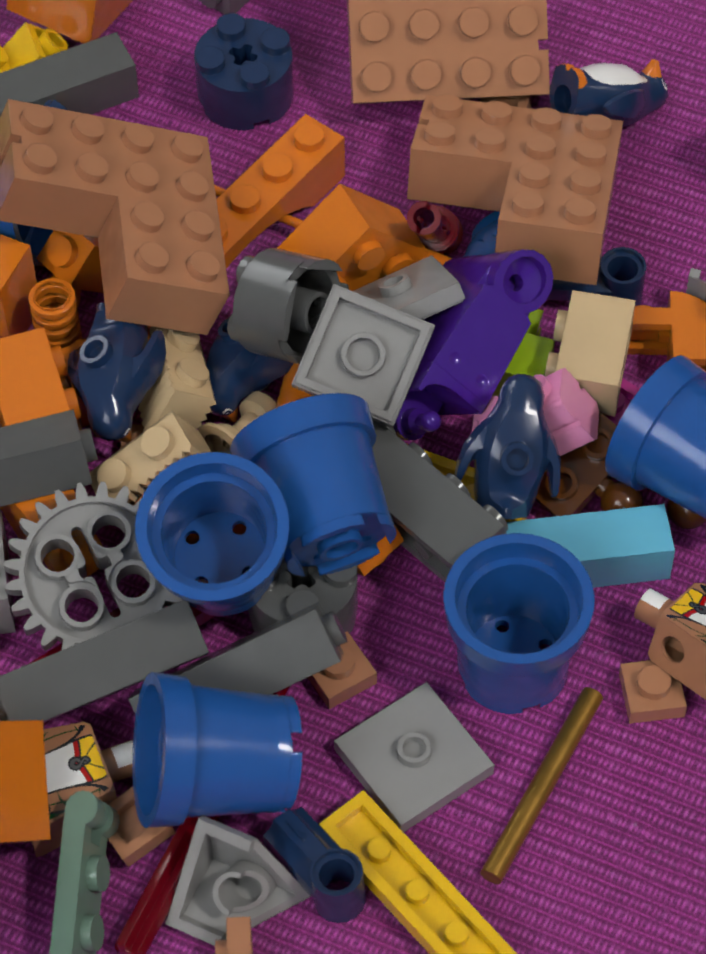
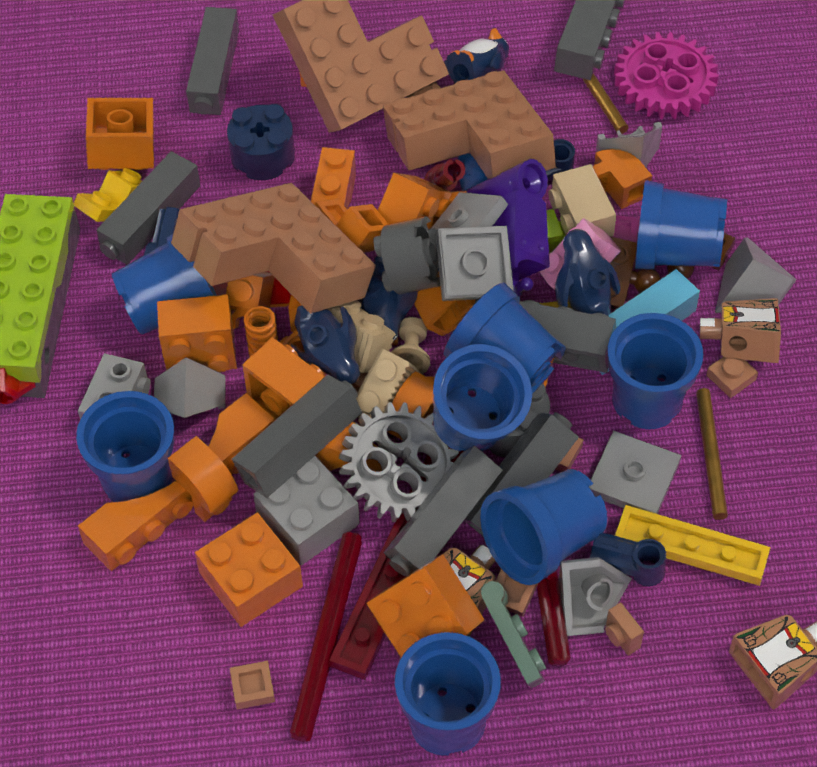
camera: 30 degrees left, 0 degrees up
none -> orange brick [314,199,389,253]

